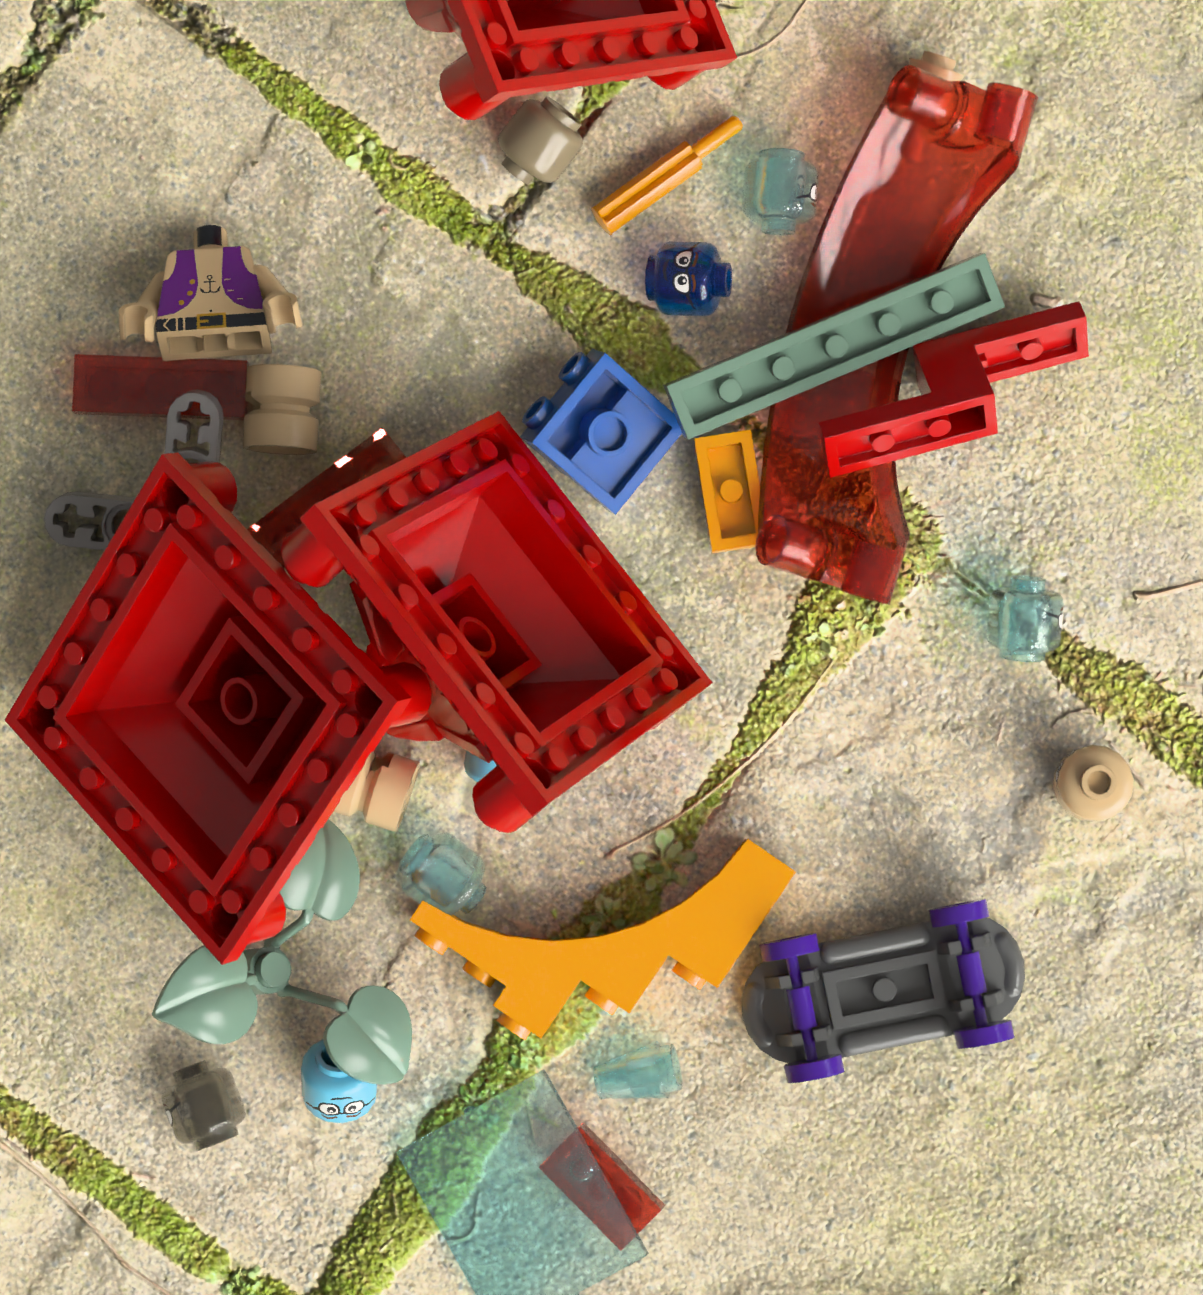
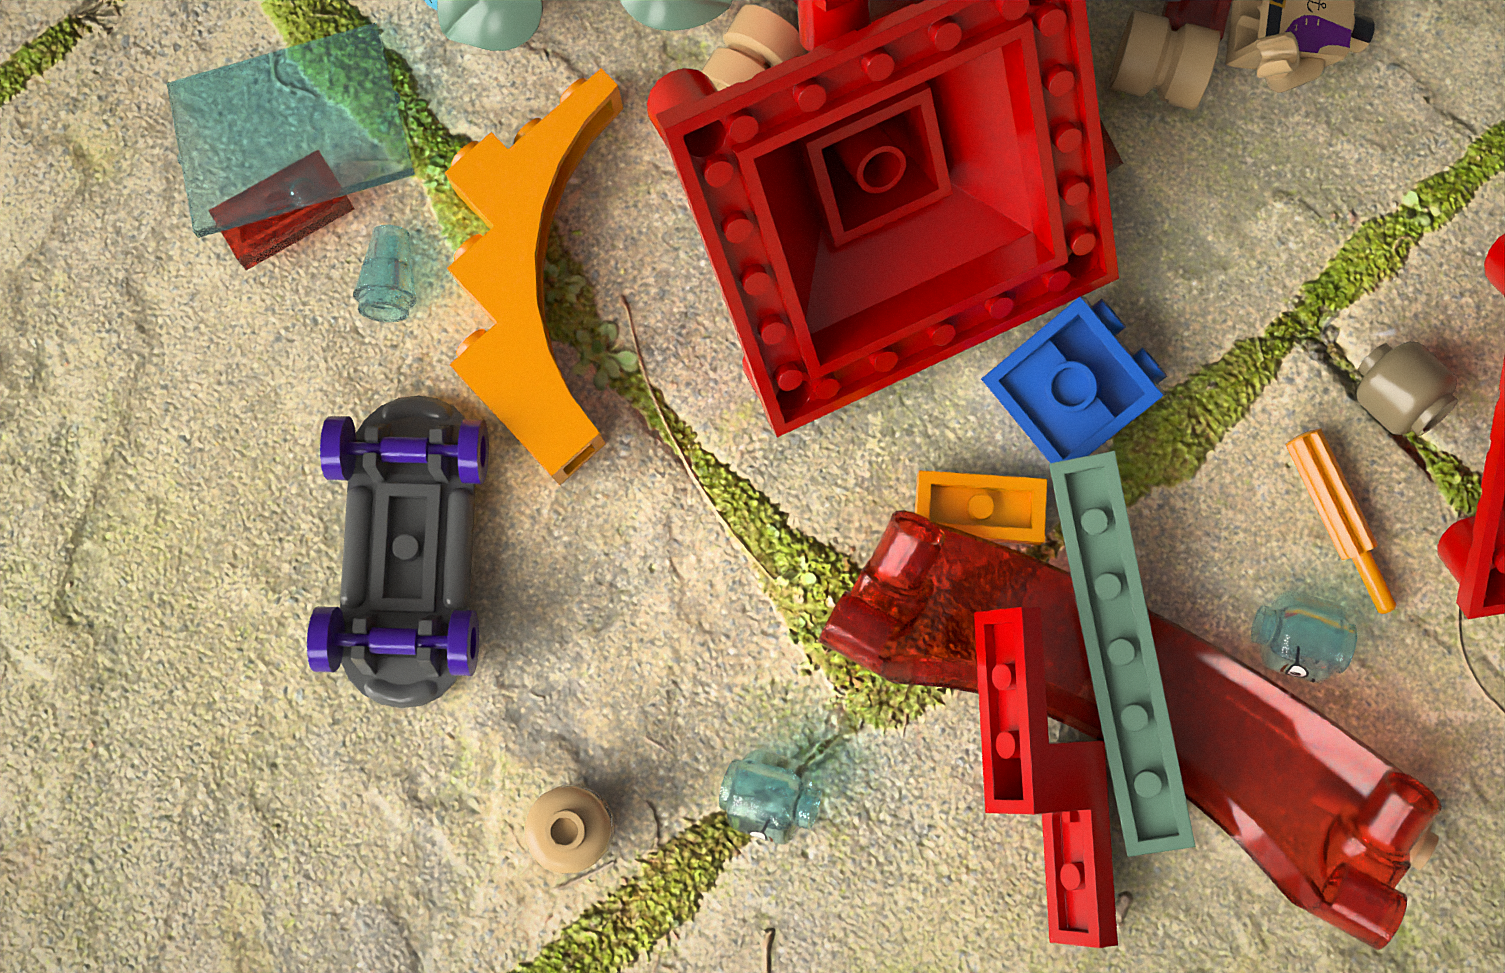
camera: 105 degrees right, 5 degrees down
clear light blue head [398,832,487,916] -> none
clear blue head [645,241,732,316] -> none

